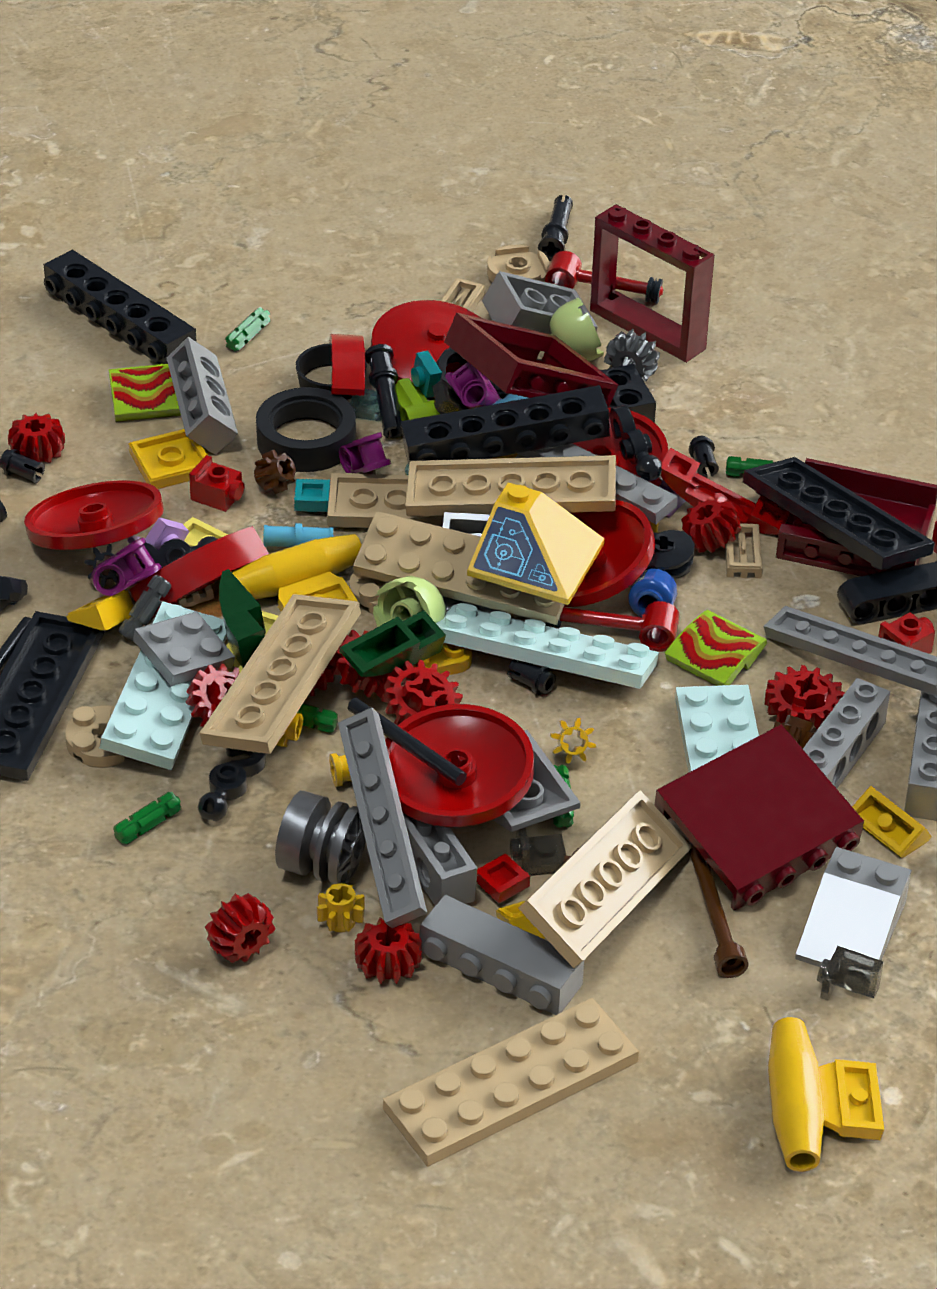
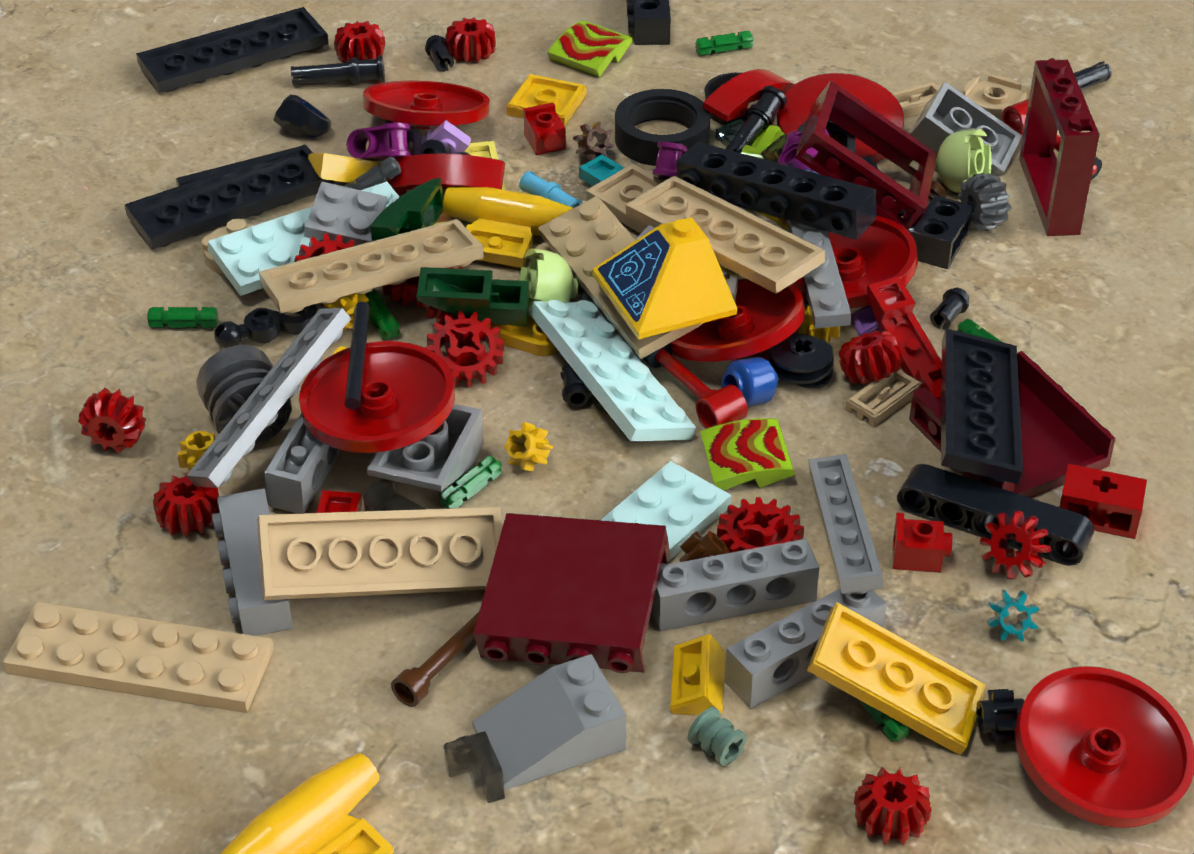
camera: 45 degrees right, 0 degrees up
light grey brick [167,337,238,455] -> none
teal plate [411,350,442,398] -> none
black piece [609,405,662,481] -> none

